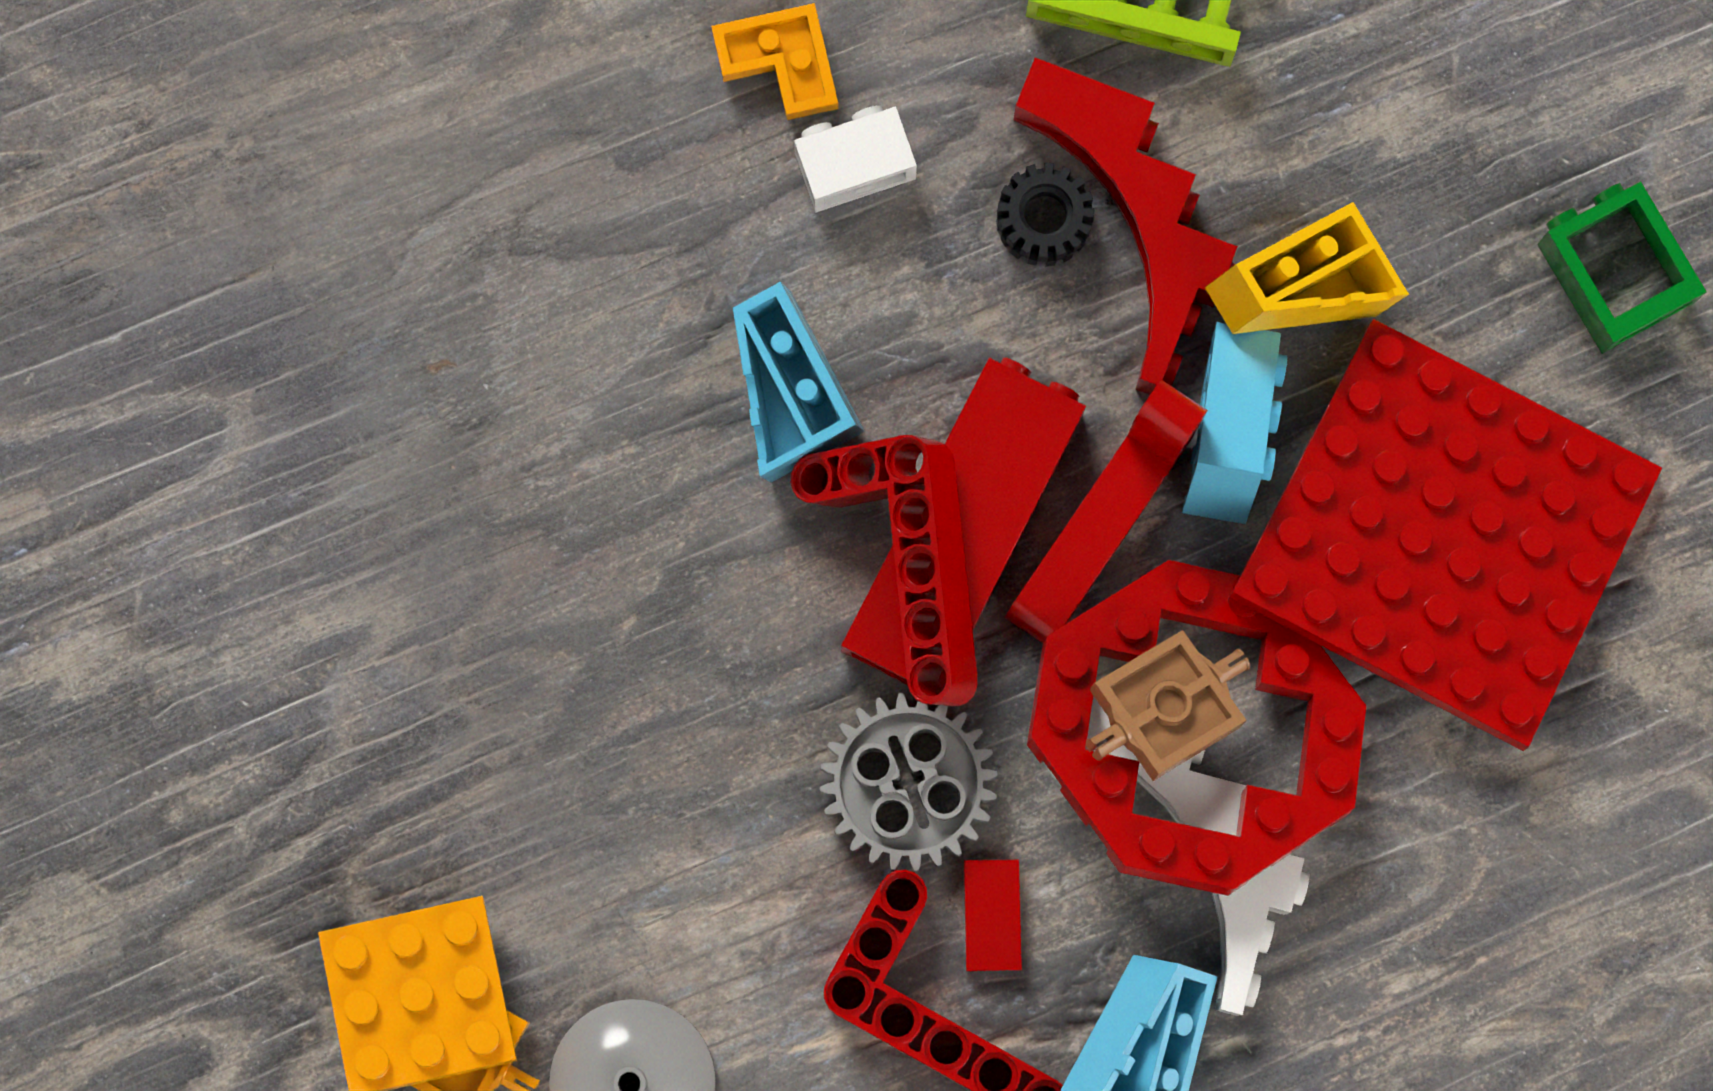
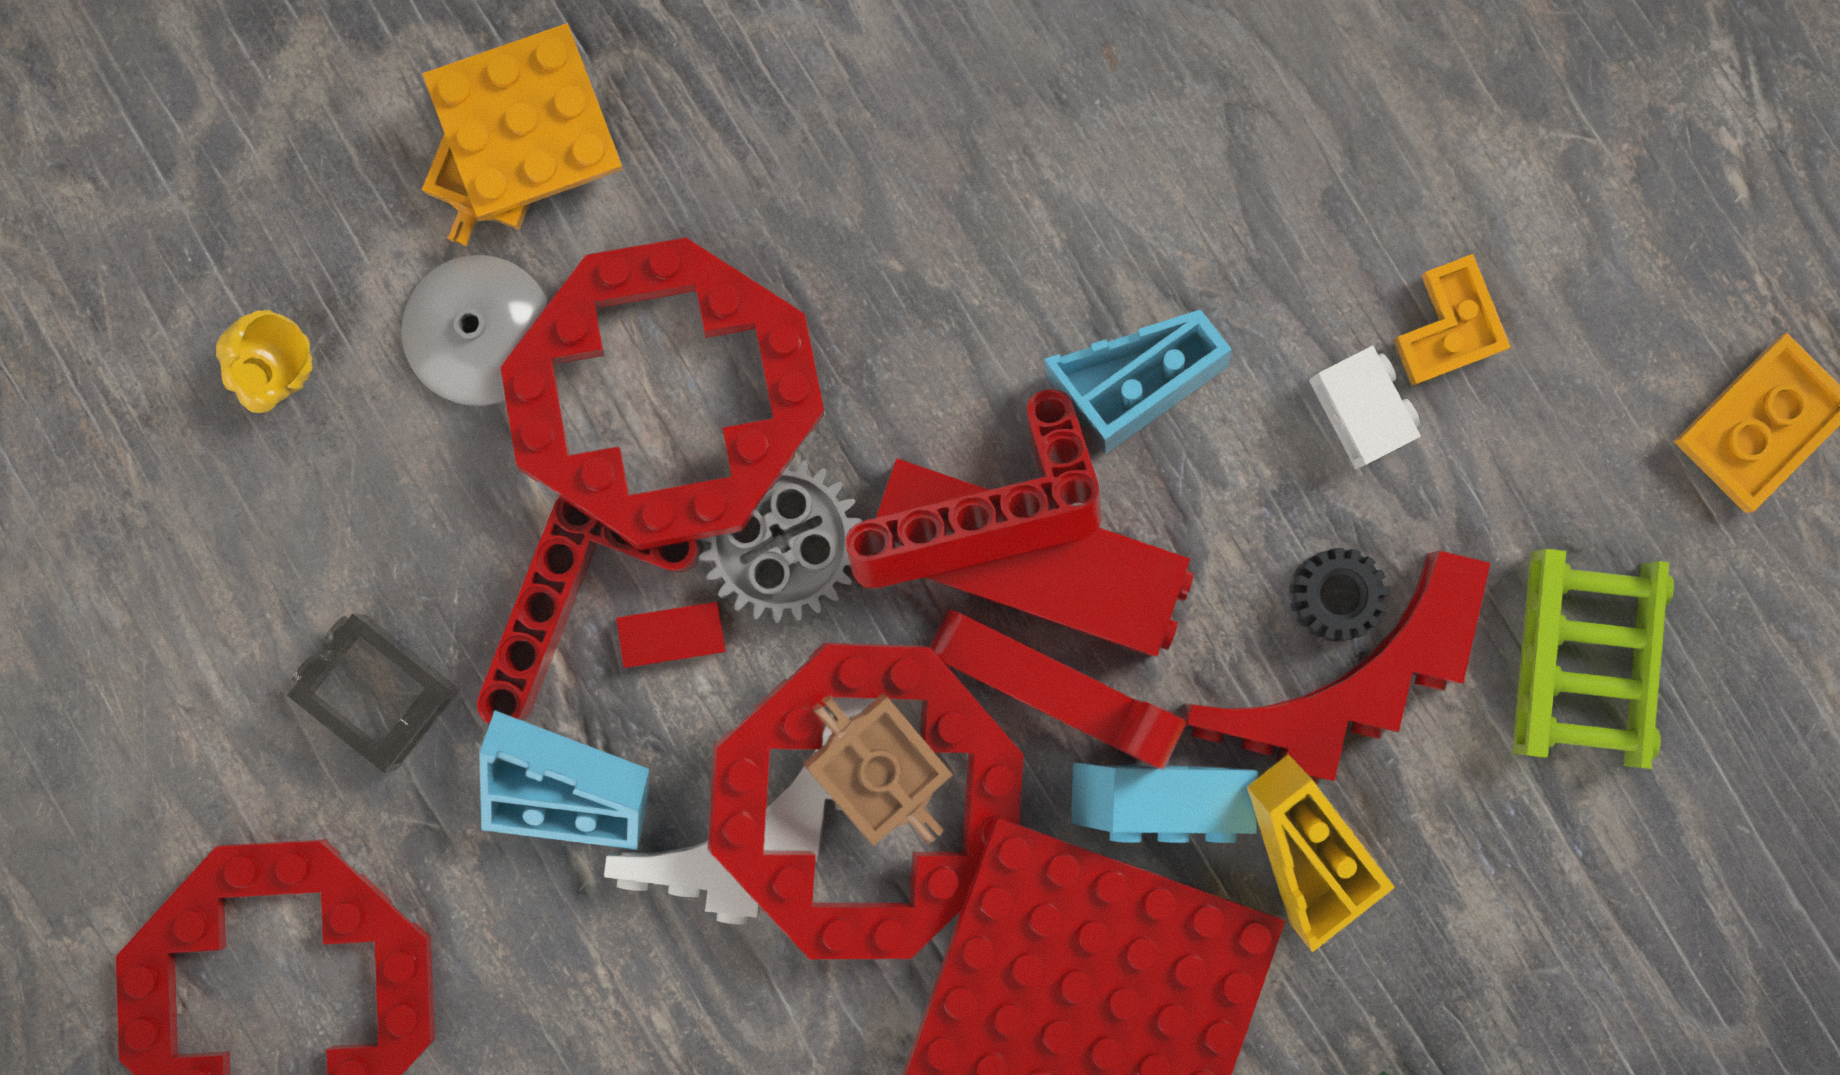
camera: 80 degrees right, 5 degrees up
none -> red plate [500,237,824,550]

